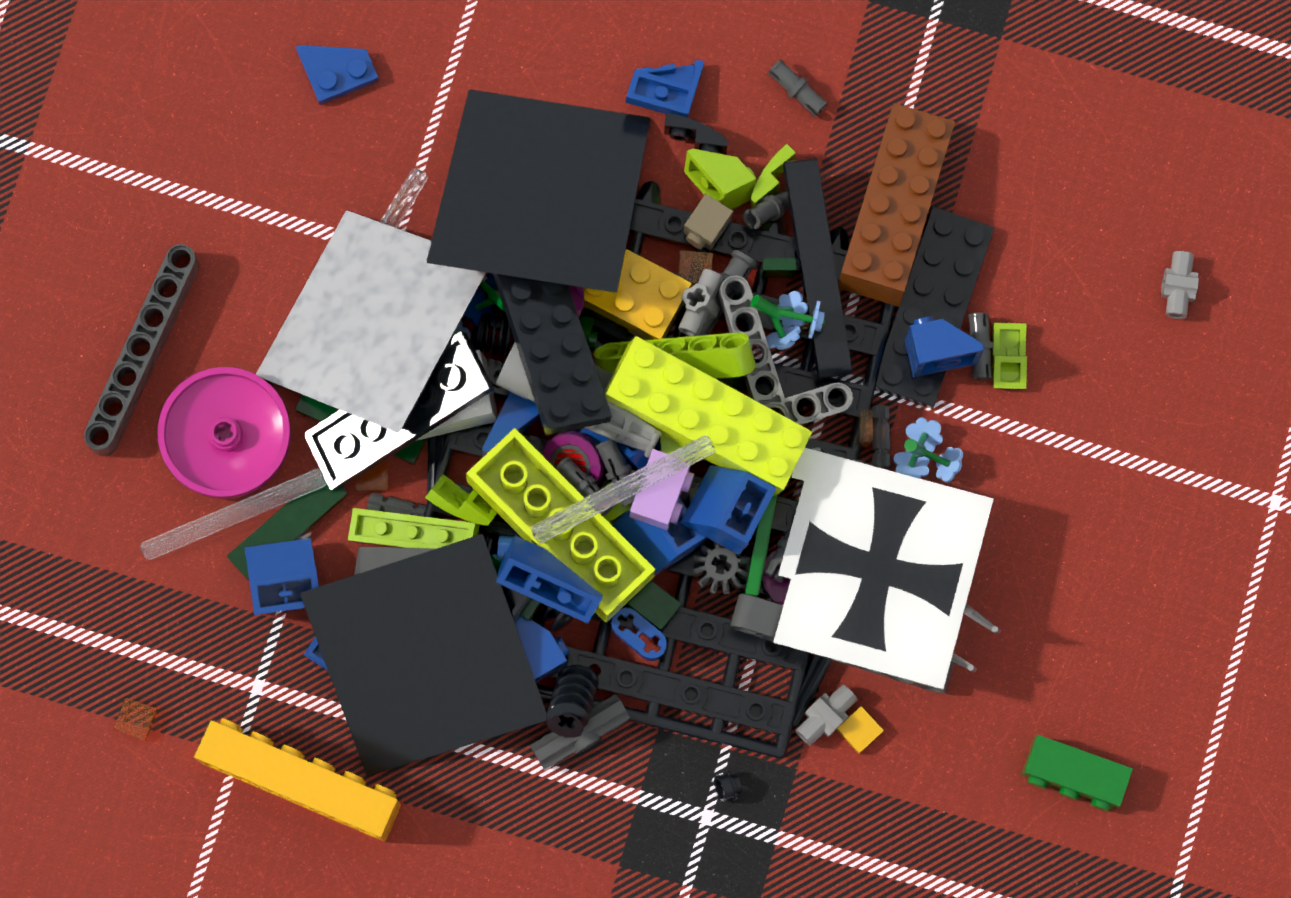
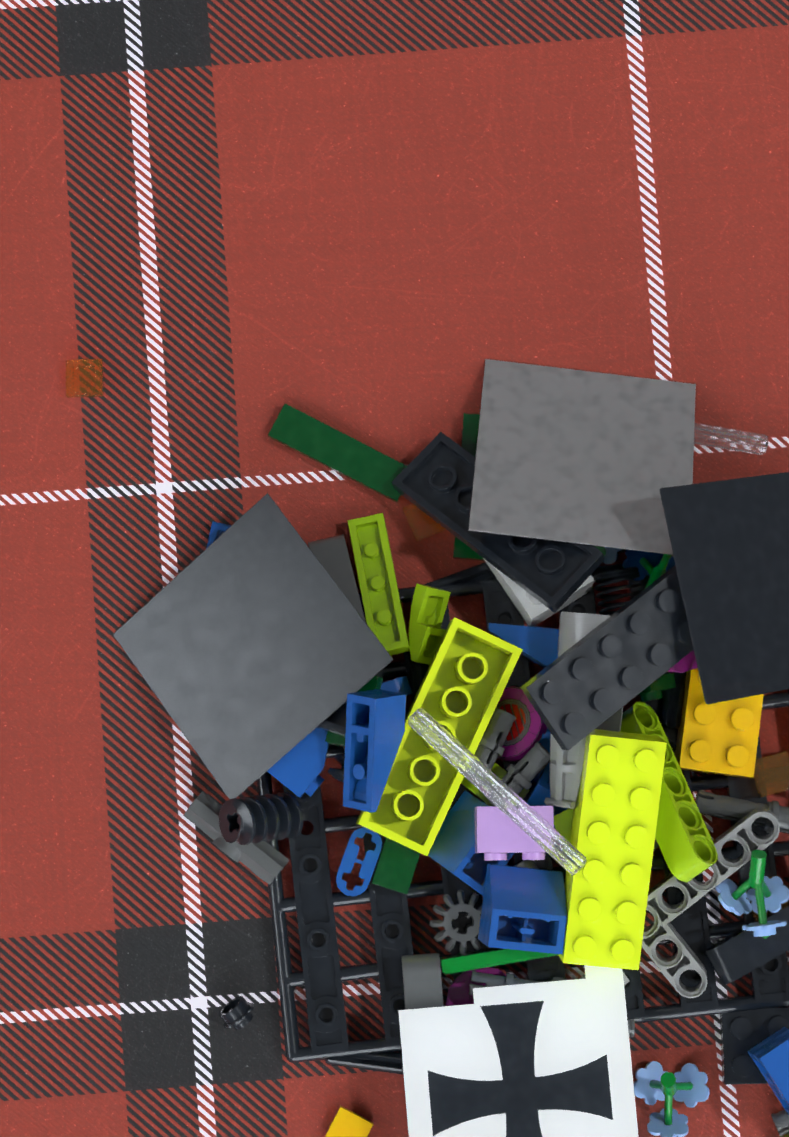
camera: 65 degrees right, 5 degrees up
dark grey beam [84,244,199,456] -> none
clear axle [140,468,327,560] -> none
dark pink dish [157,367,291,499] -> none
yellow brick [194,718,401,842] -> none
blue slope [244,538,319,615] -> none
dark grey axle [367,493,426,517] -> none
light grey axle [678,269,723,336] -> none
light grey axle [795,684,858,746] -> none
clear orange tile [859,410,873,449] -> none
dark grey axle [871,405,890,469] -> none

